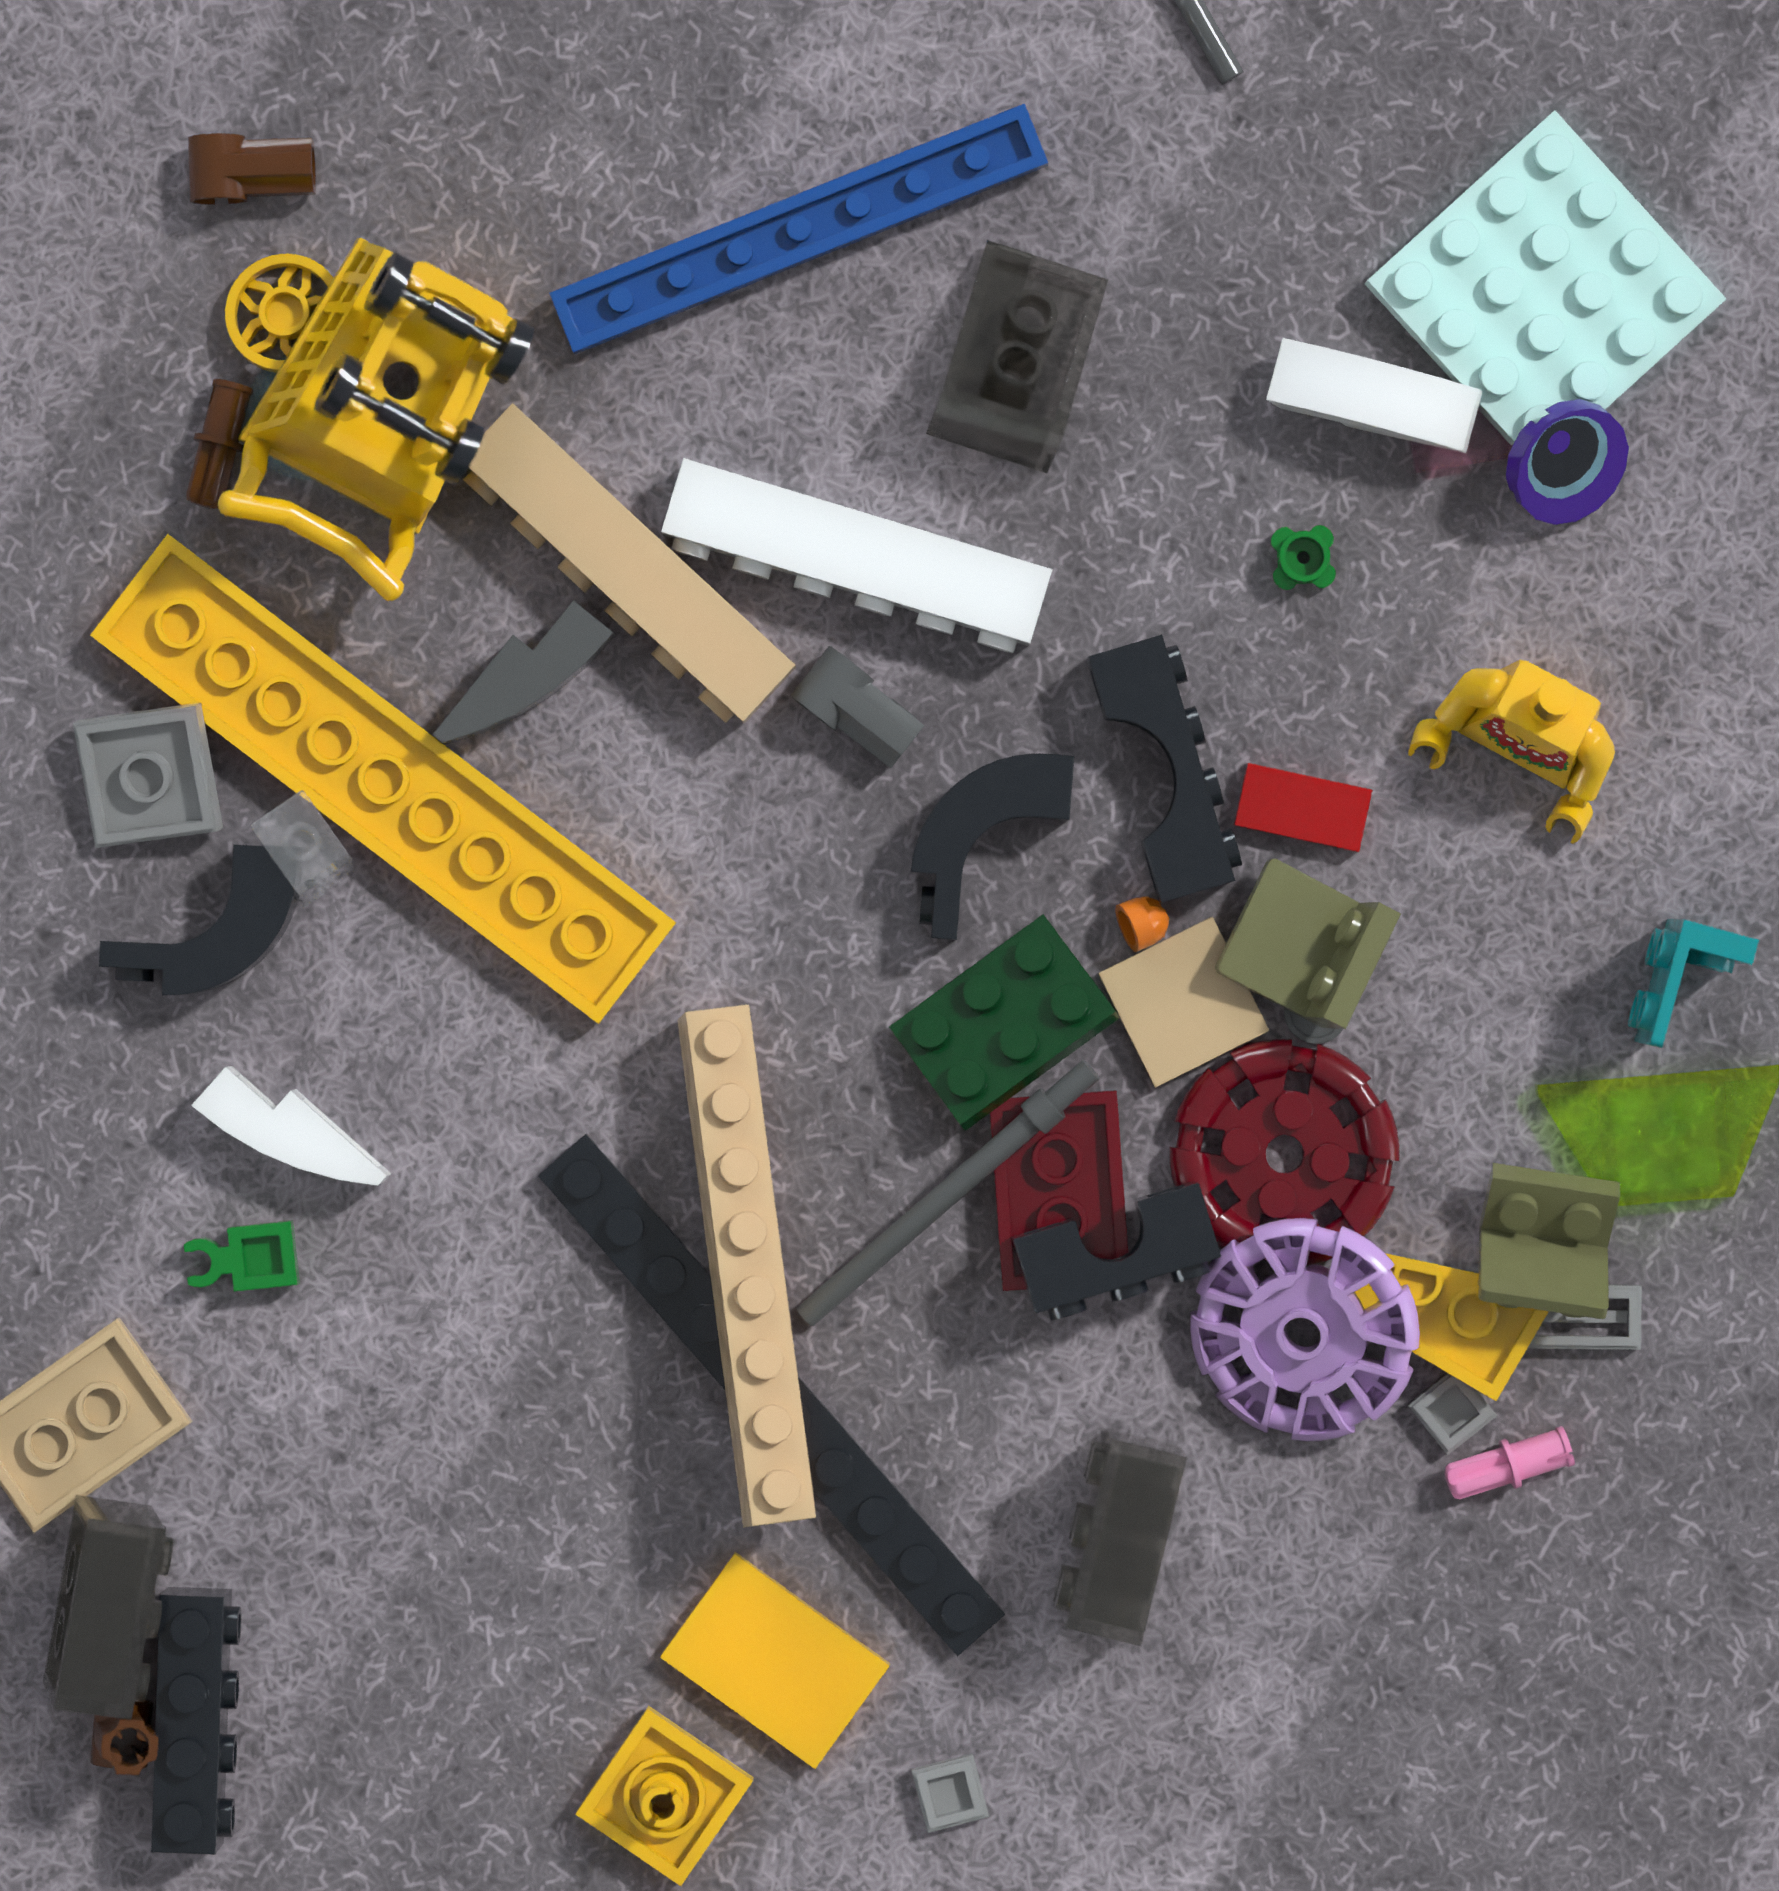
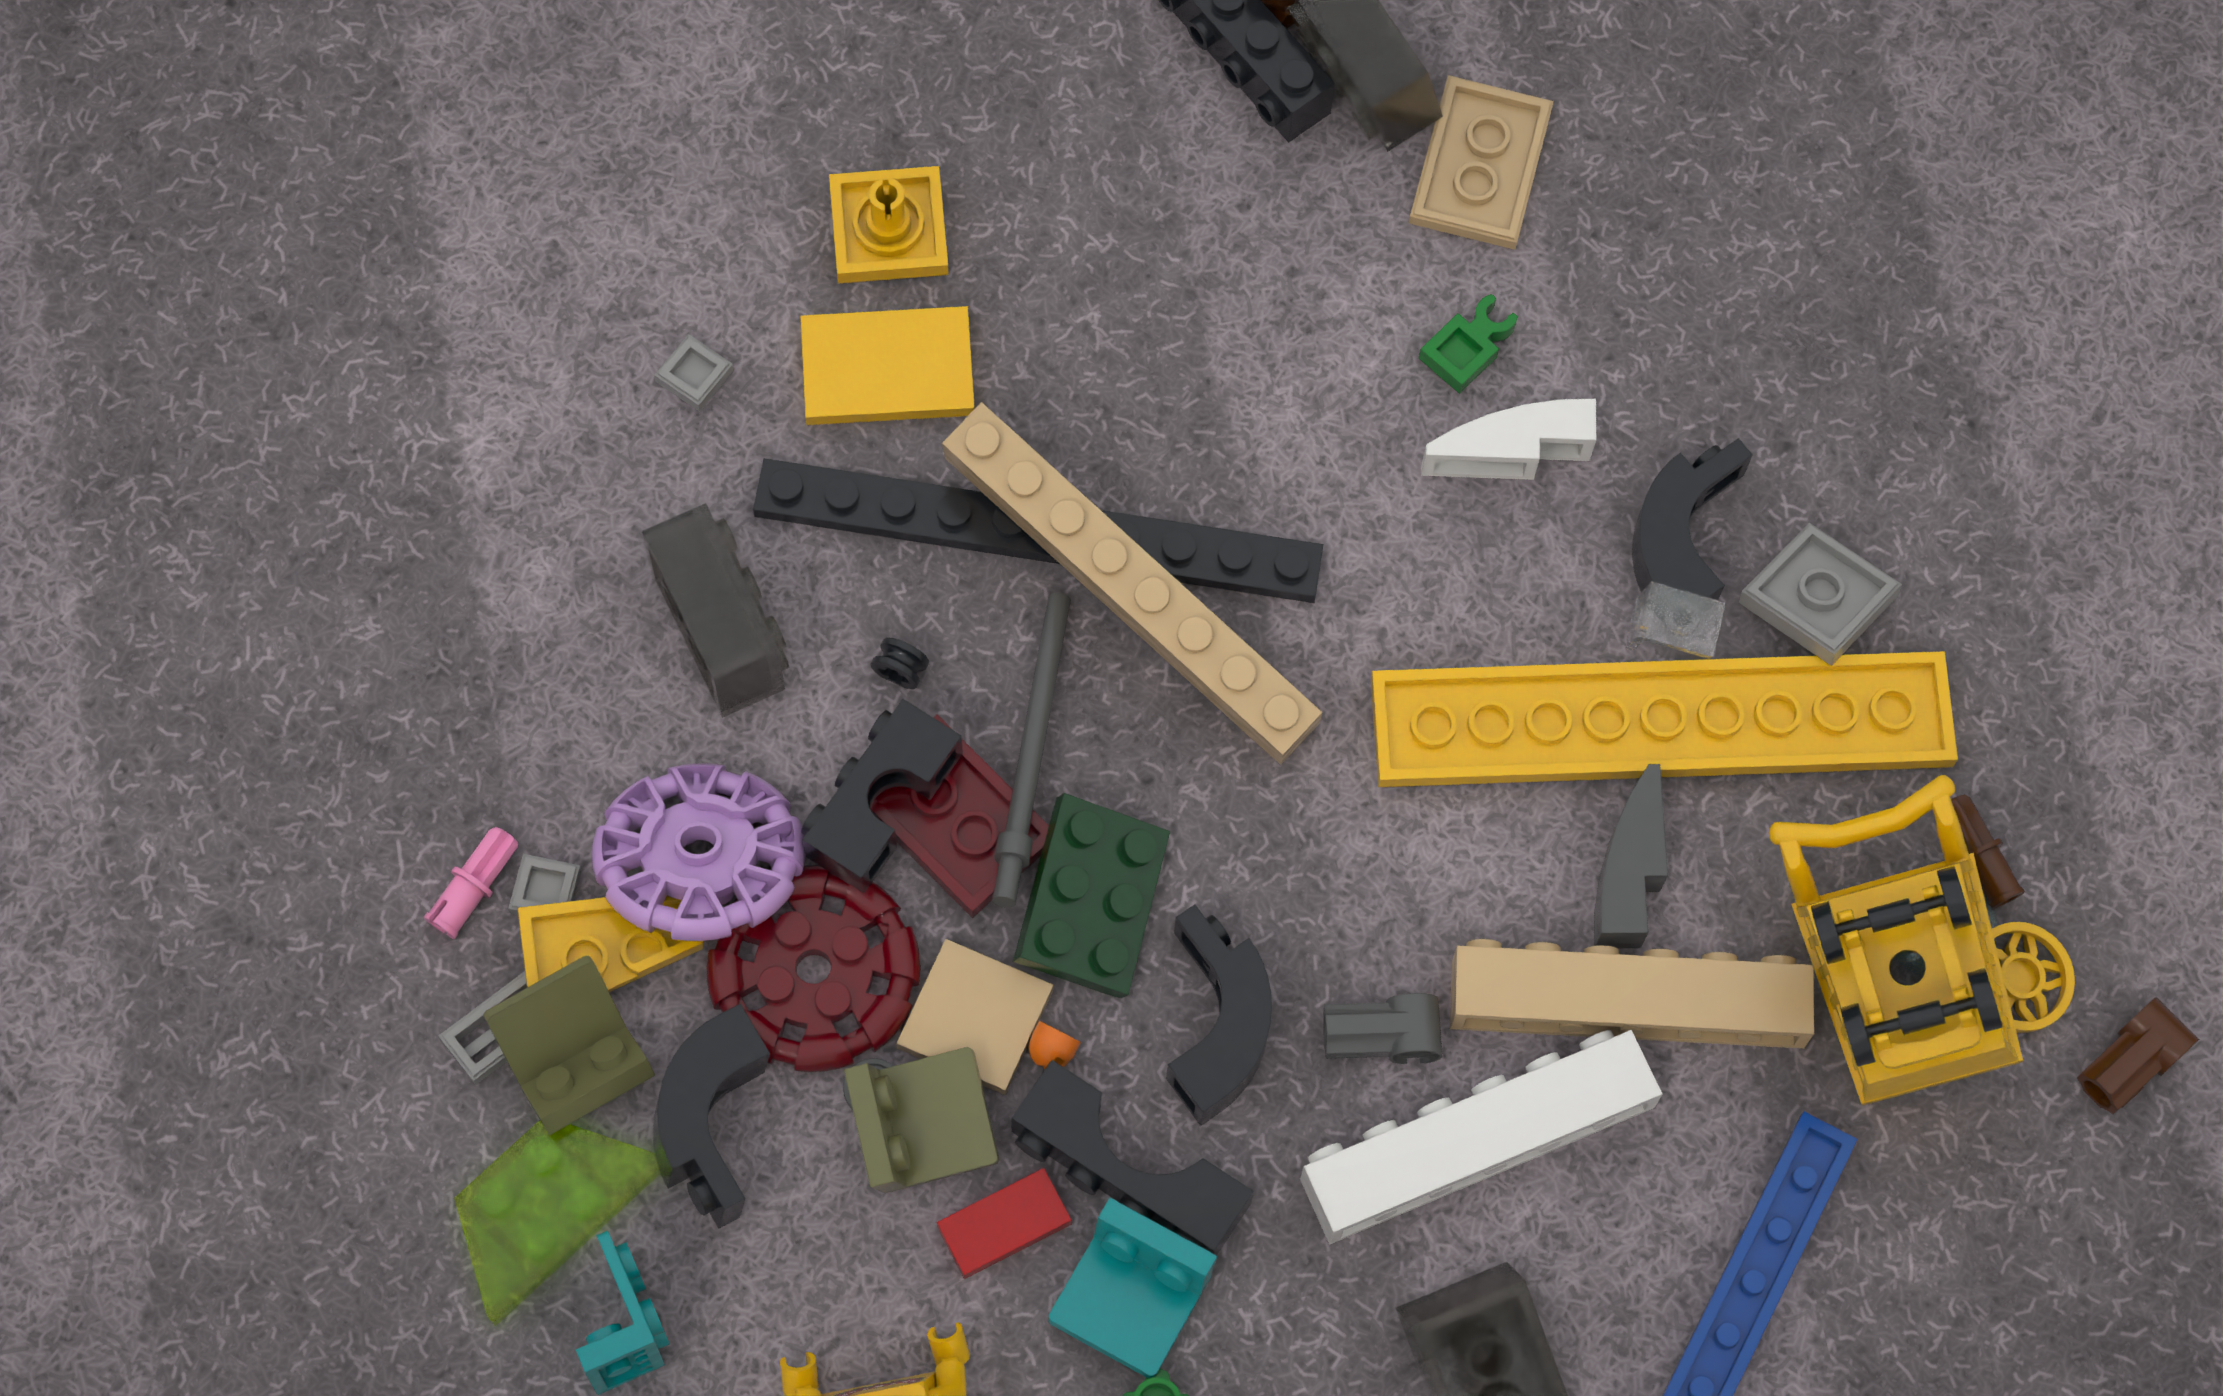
camera: 135 degrees right, 20 degrees down
none -> black arch [653,1004,770,1229]
none -> black bush [871,638,929,689]
none -> teal bracket [1048,1197,1217,1379]

